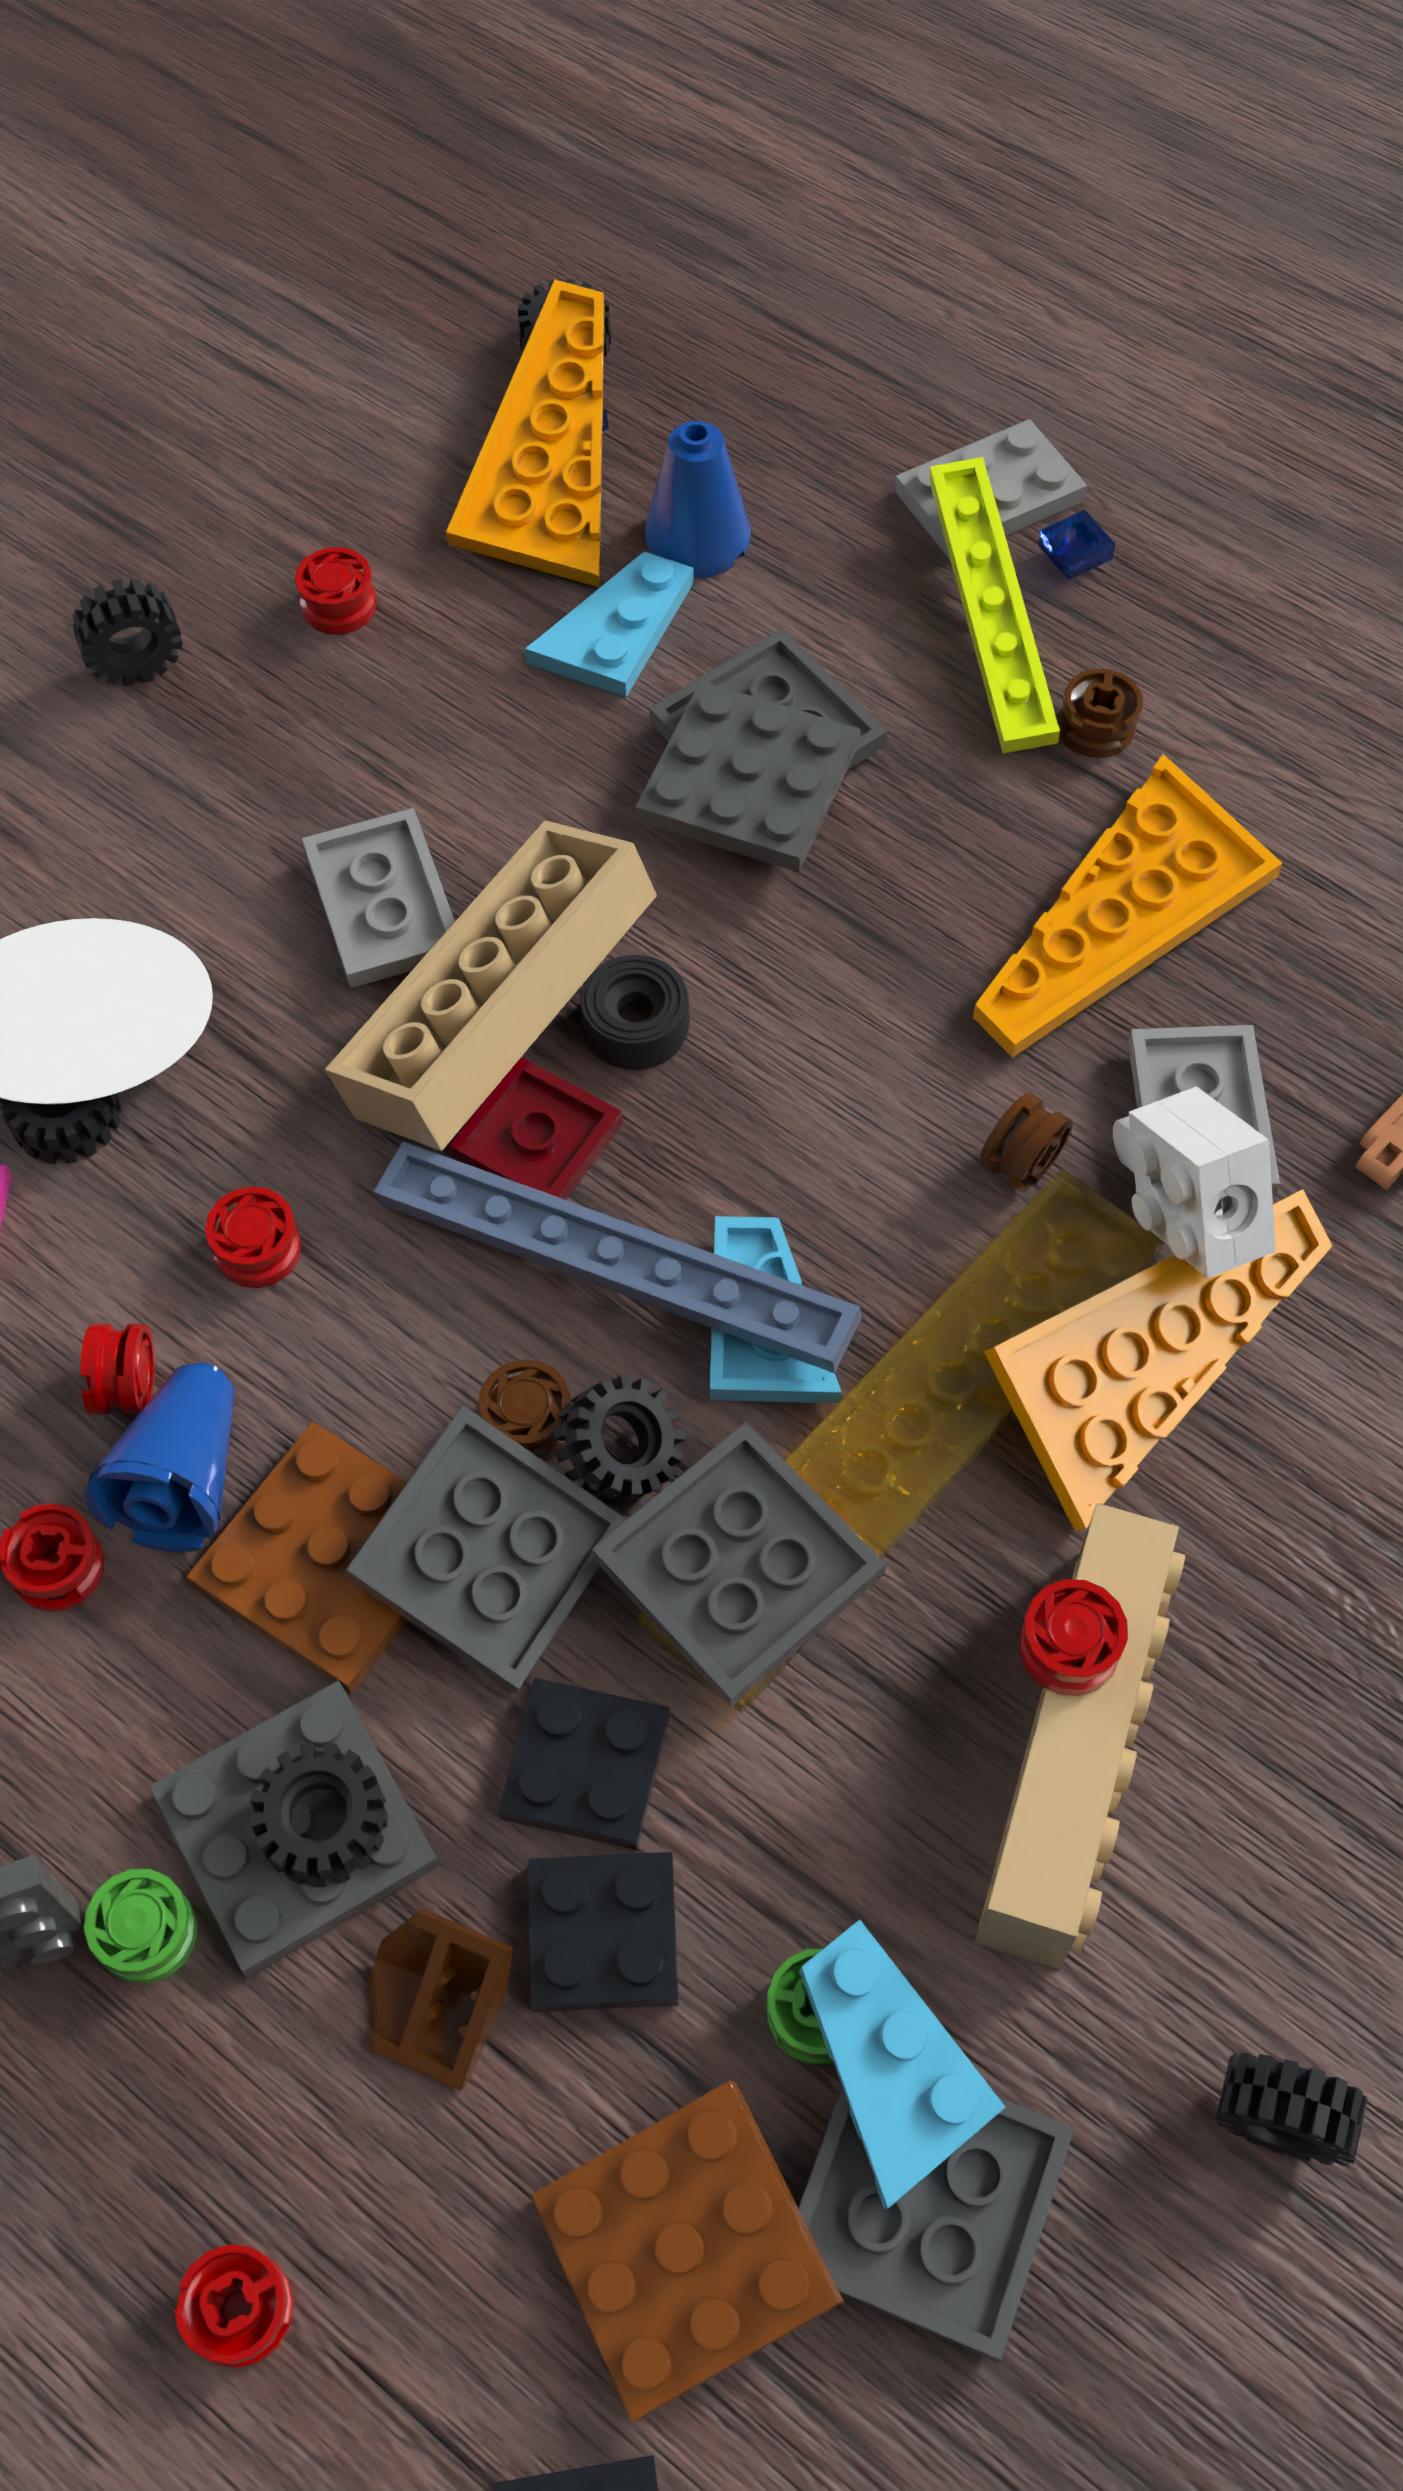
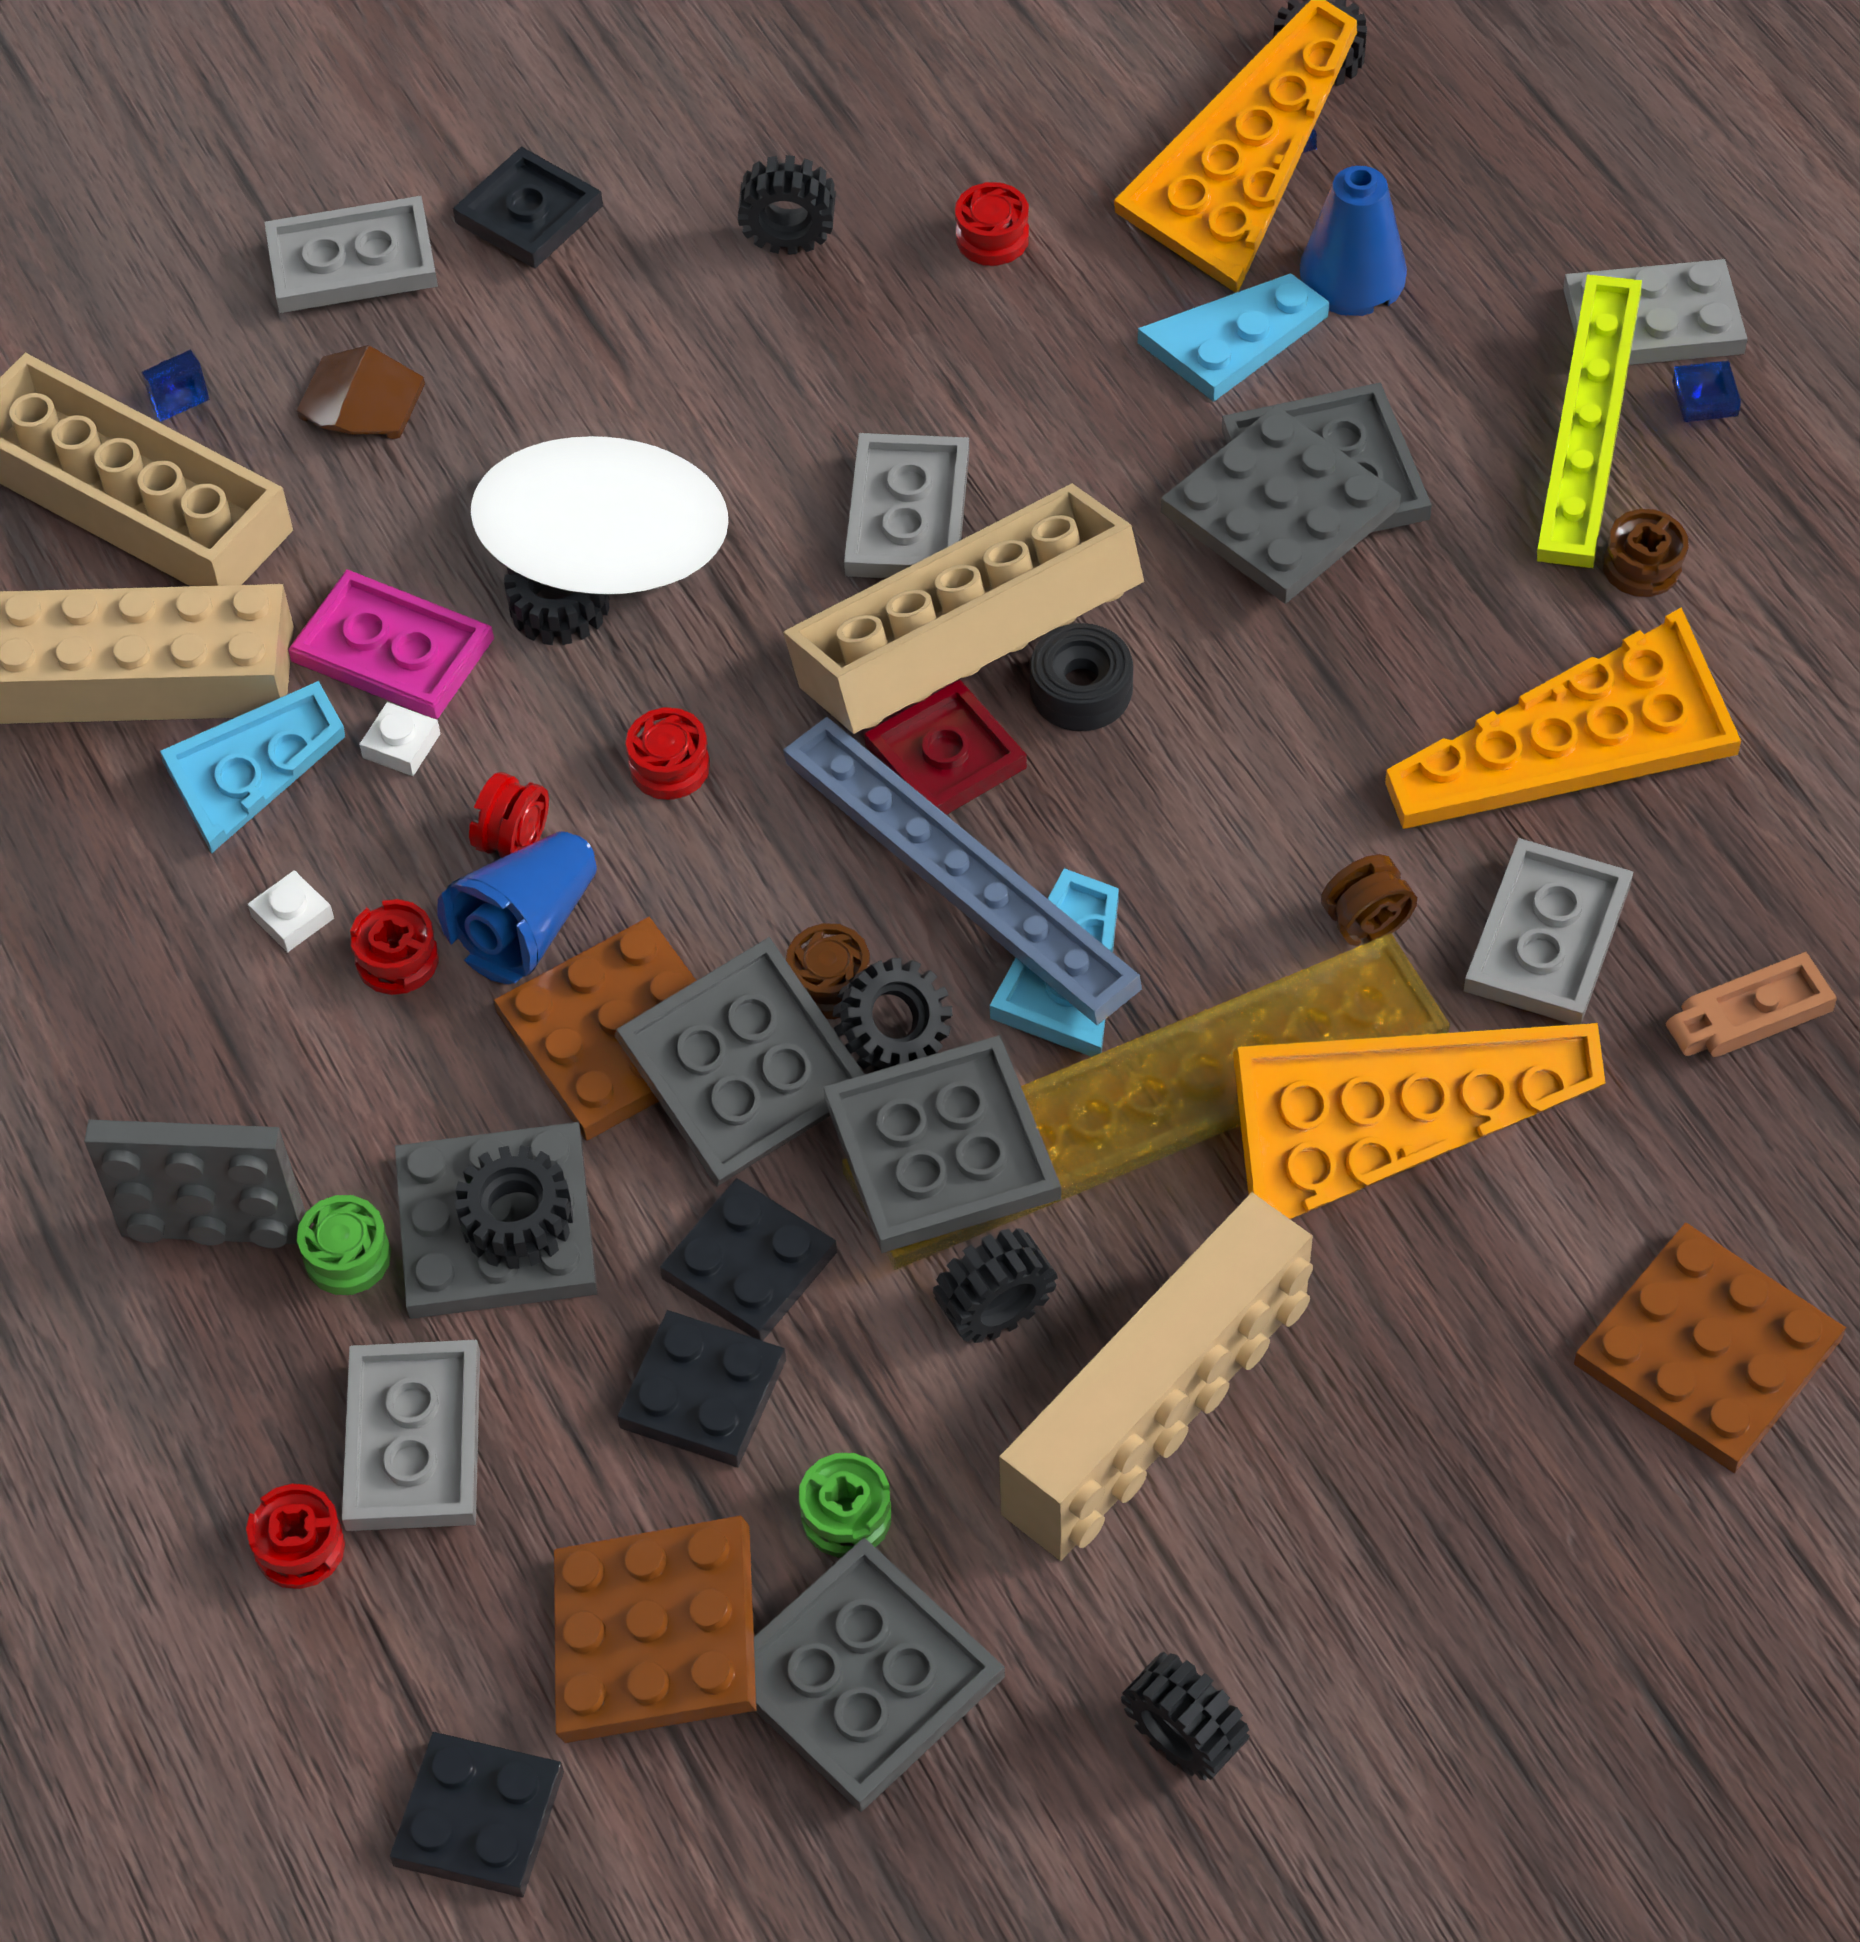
camera: 25 degrees right, 5 degrees down
reddish brown slope [368,1909,513,2091] -> none
medium azure wing [799,1920,1006,2210] -> none
red wheel [1019,1579,1128,1696] -> none
white brick [1113,1086,1276,1279] -> none
none -> light grey plate [342,1340,480,1531]
none -> black tyre [933,1228,1058,1343]

